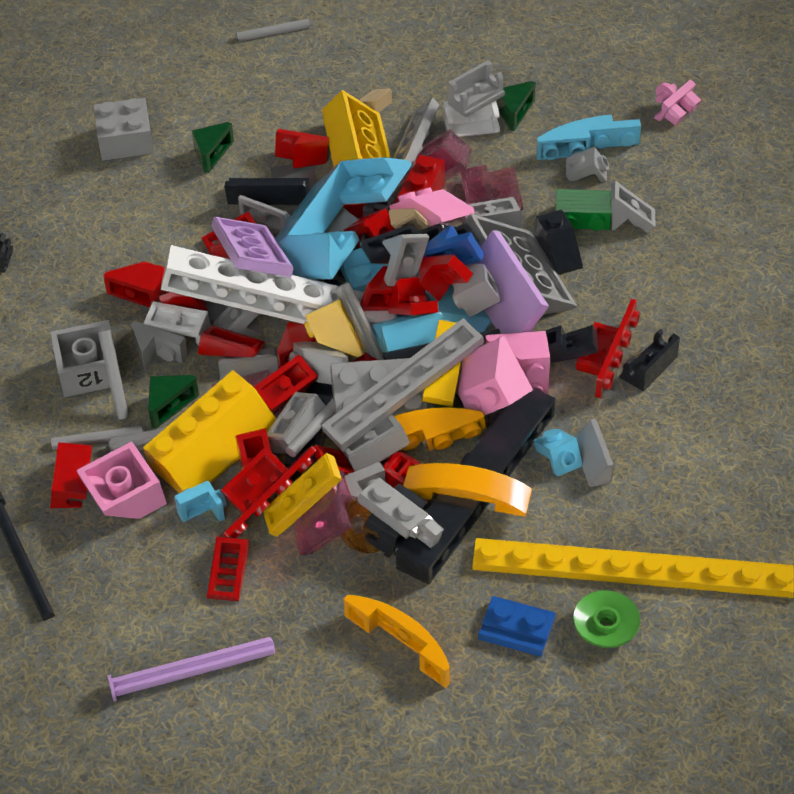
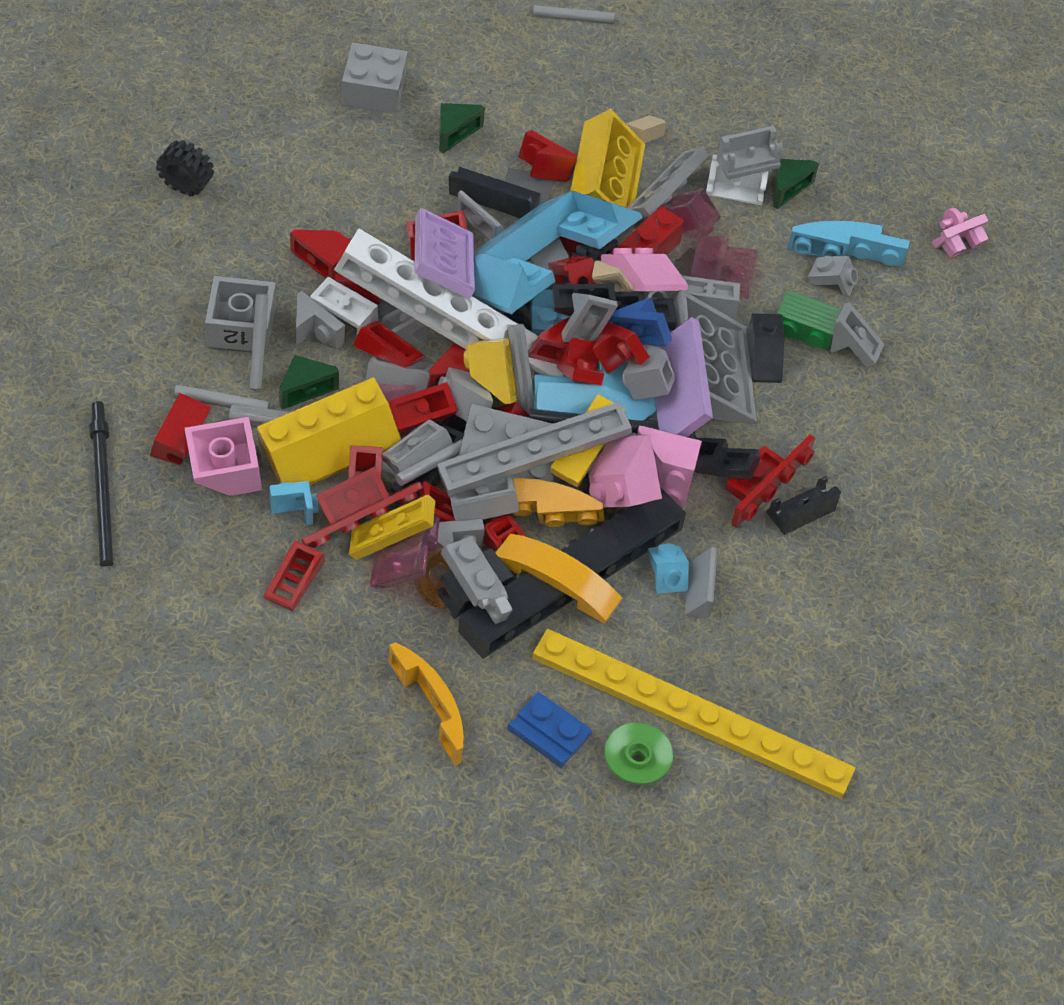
camera: 10 degrees right, 5 degrees up
lavender axle [107,637,275,702] -> none

